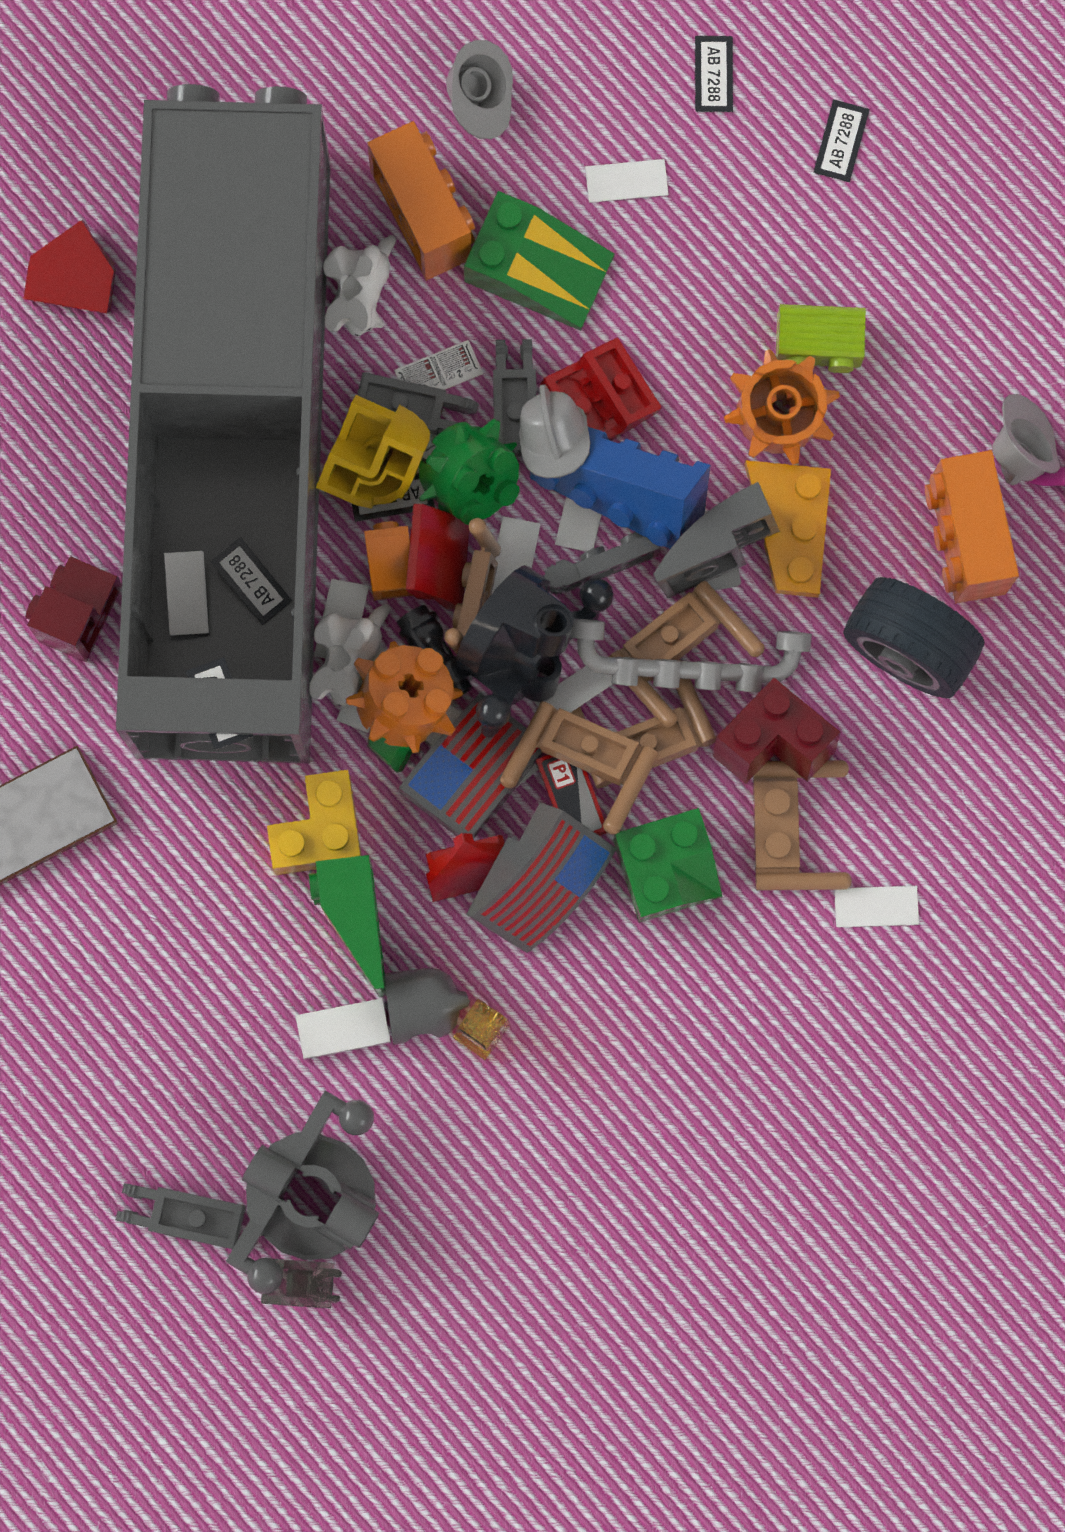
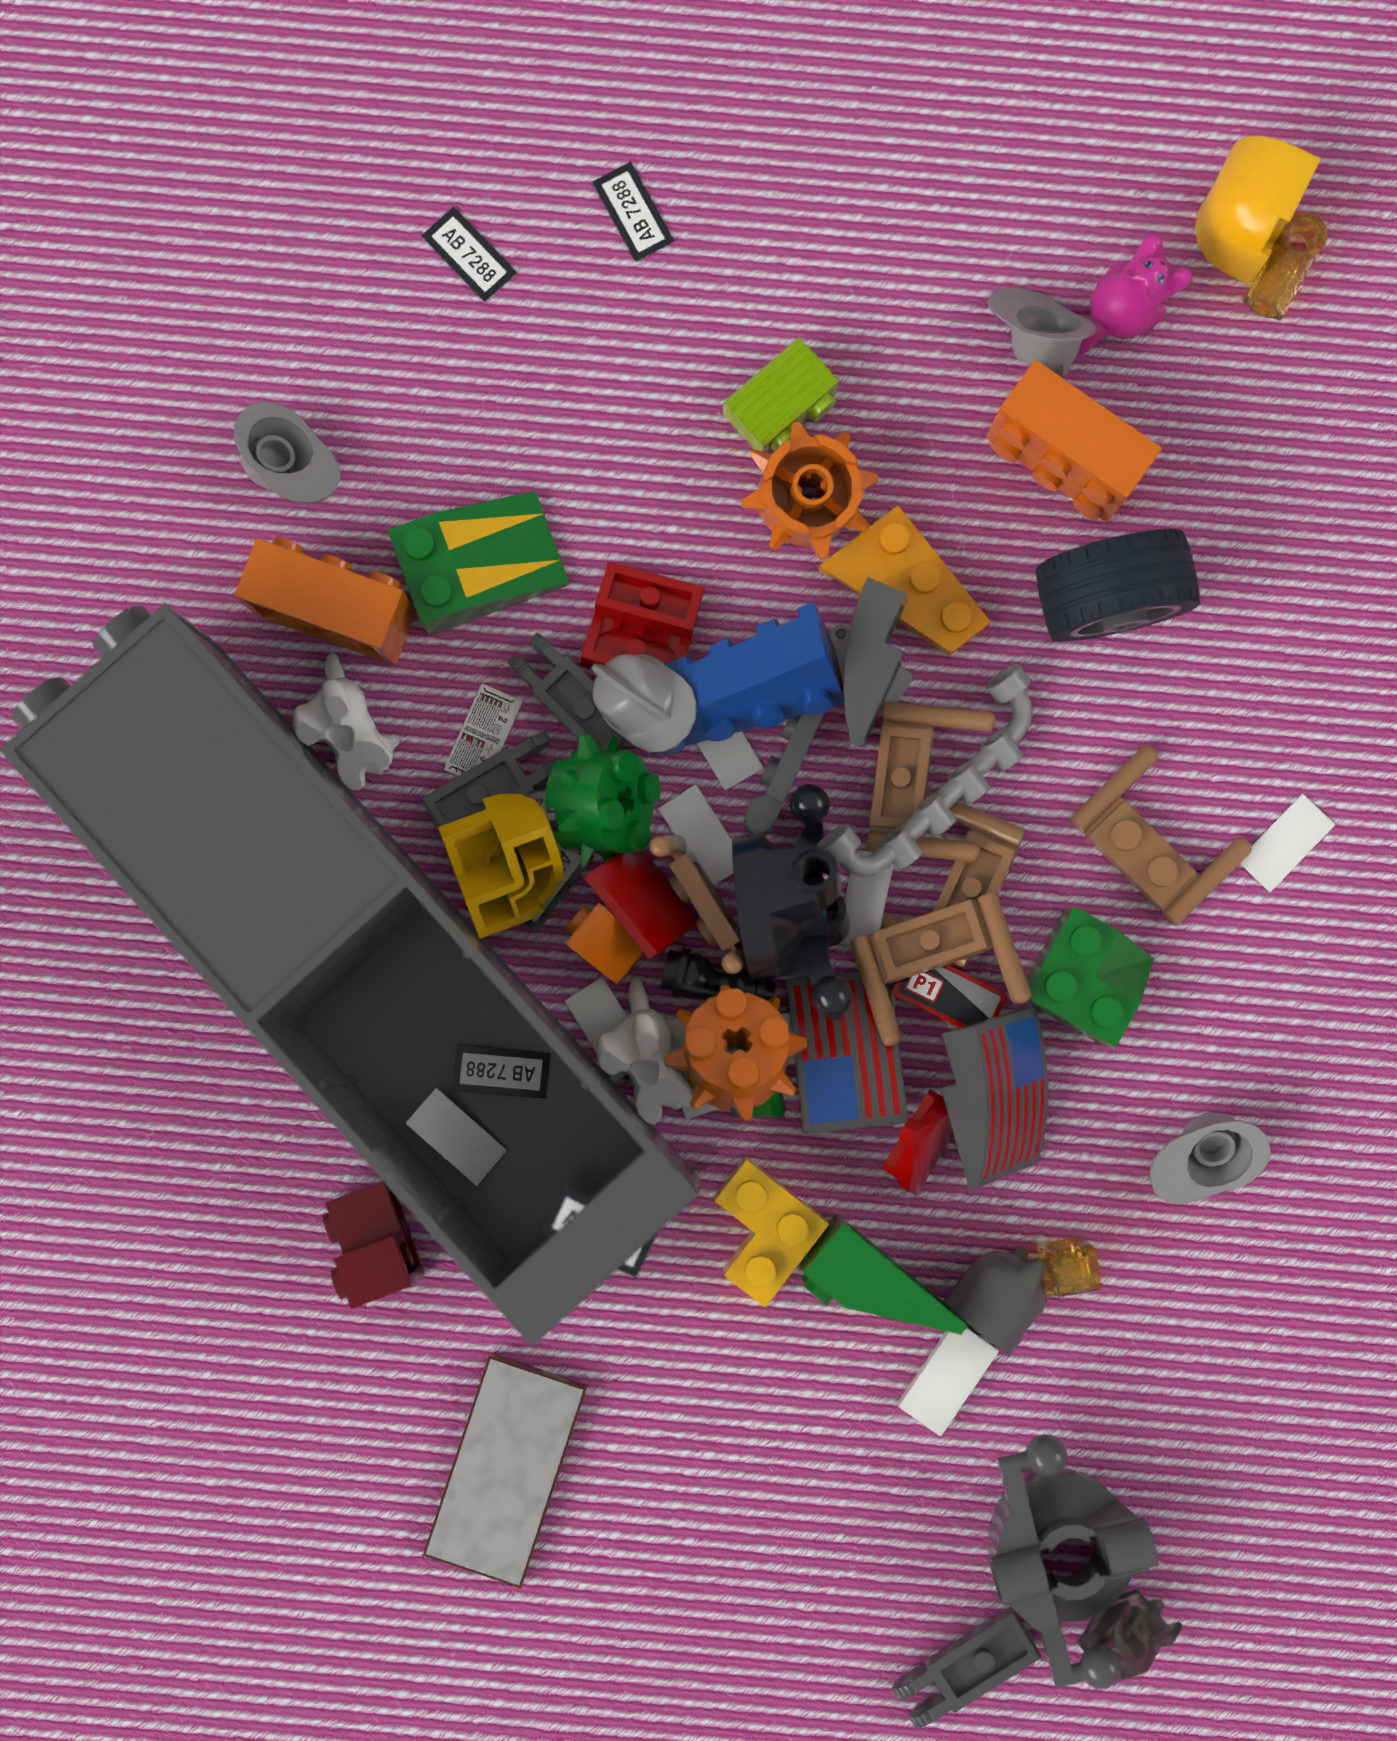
camera: 40 degrees left, 5 degrees up
red slope [23,220,116,314] -> none
white sticker [585,159,669,203] -> none
dark red brick [713,678,841,784] -> none
none -> light grey piece [1150,1112,1271,1204]

